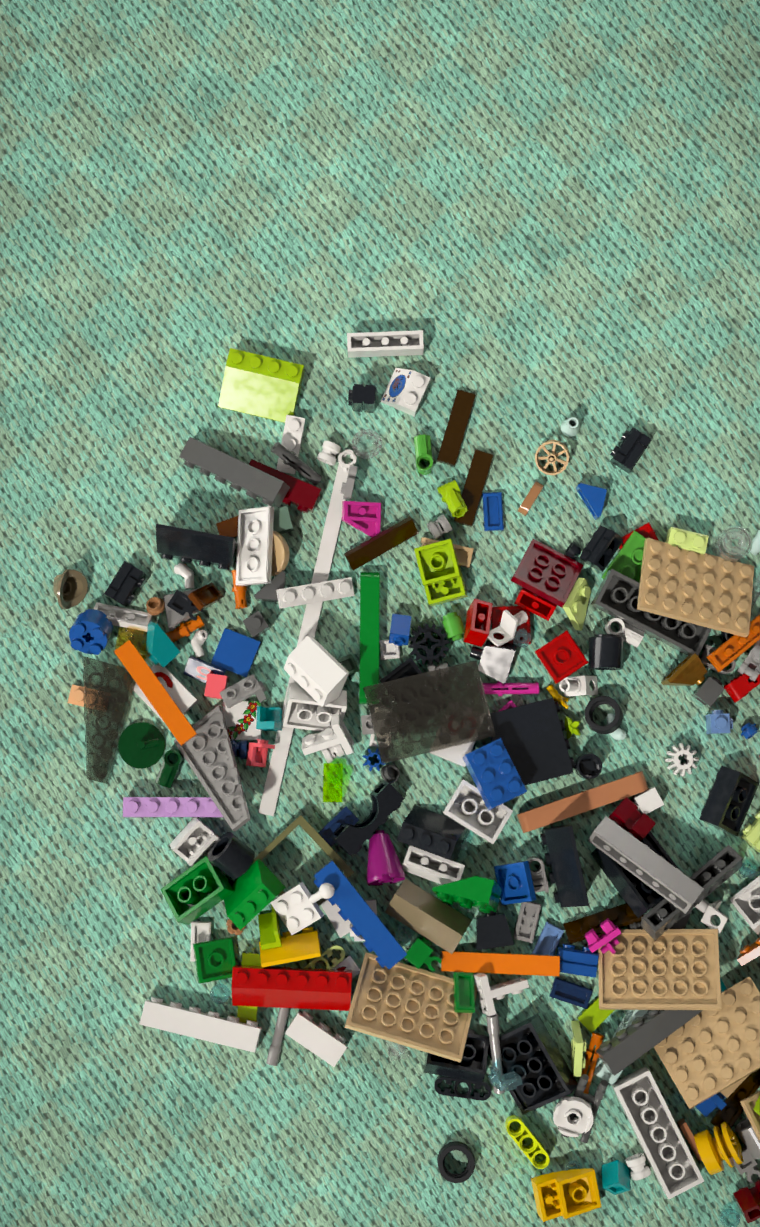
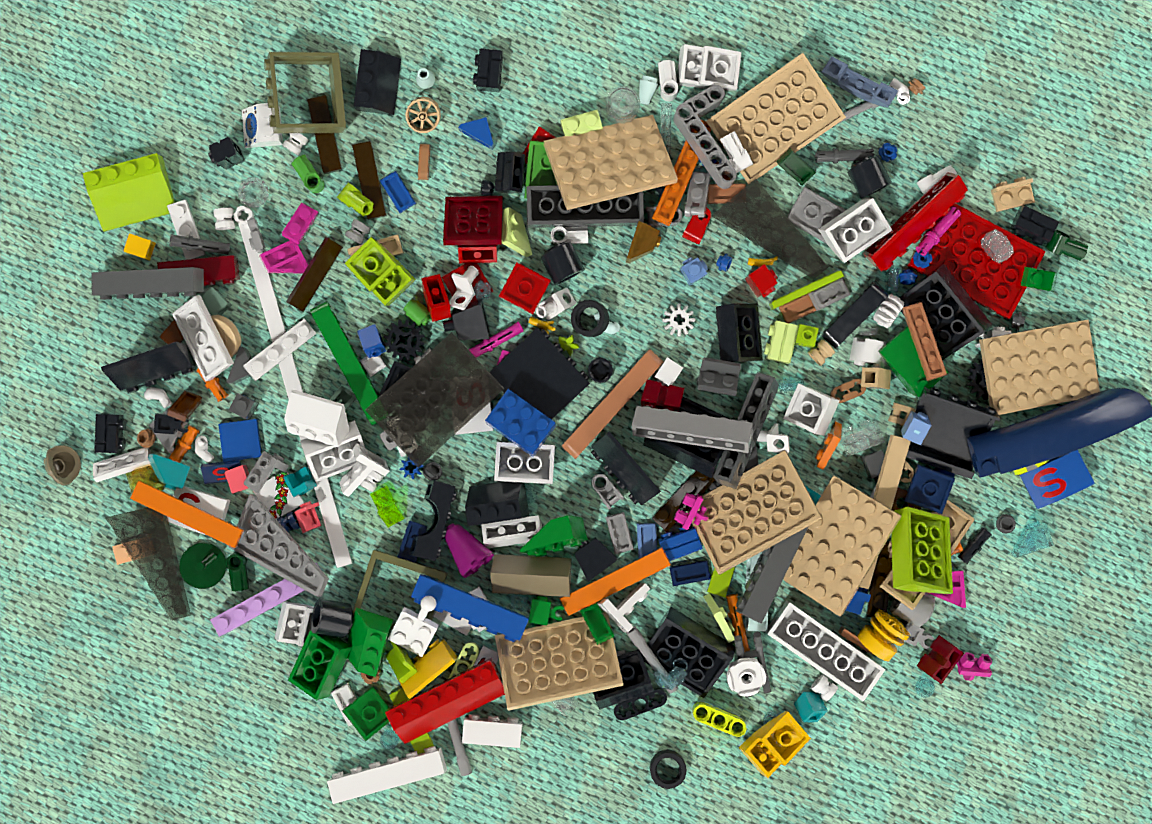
camera: 25 degrees left, 5 degrees up
blue brick [69,609,113,655] -> none
white brick [347,330,424,358] -> none
blue plate [494,861,536,905] -> none
dark grey brick [692,677,725,707] -> none
none -> yellow panel [124,233,156,261]
none -> olive window [264,52,346,133]
none -> white wheel [282,133,309,156]
none -> dark pink plate [282,203,318,245]
none -> black slope [353,49,401,115]
none -> dark grey bracket [697,357,741,396]

